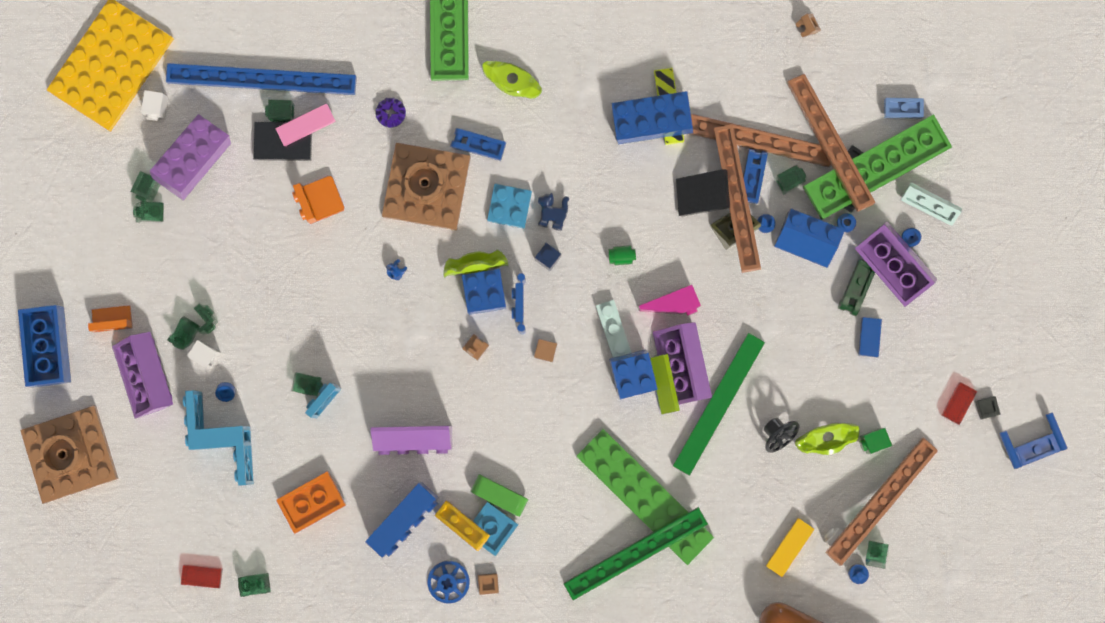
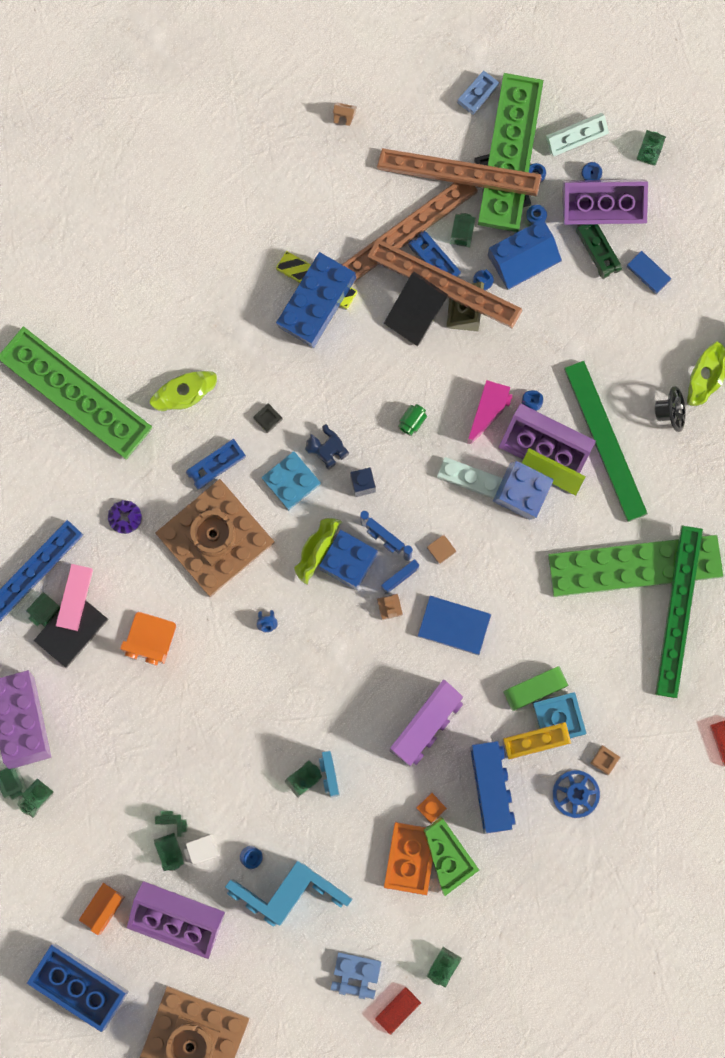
camera: 50 degrees left, 5 degrees down
none -> pearl dark grey tile [253,403,283,433]
none -> medium blue plate [331,952,382,1000]
none -> blue tile [381,559,419,594]
none -> orange plate [416,793,447,823]
none -> blue tile [418,596,491,656]
none -> bright green wing [424,817,479,896]
none -> blue tile [522,390,543,411]
none -> blue plate [529,163,546,183]
none -> clear green bracket [637,130,666,166]

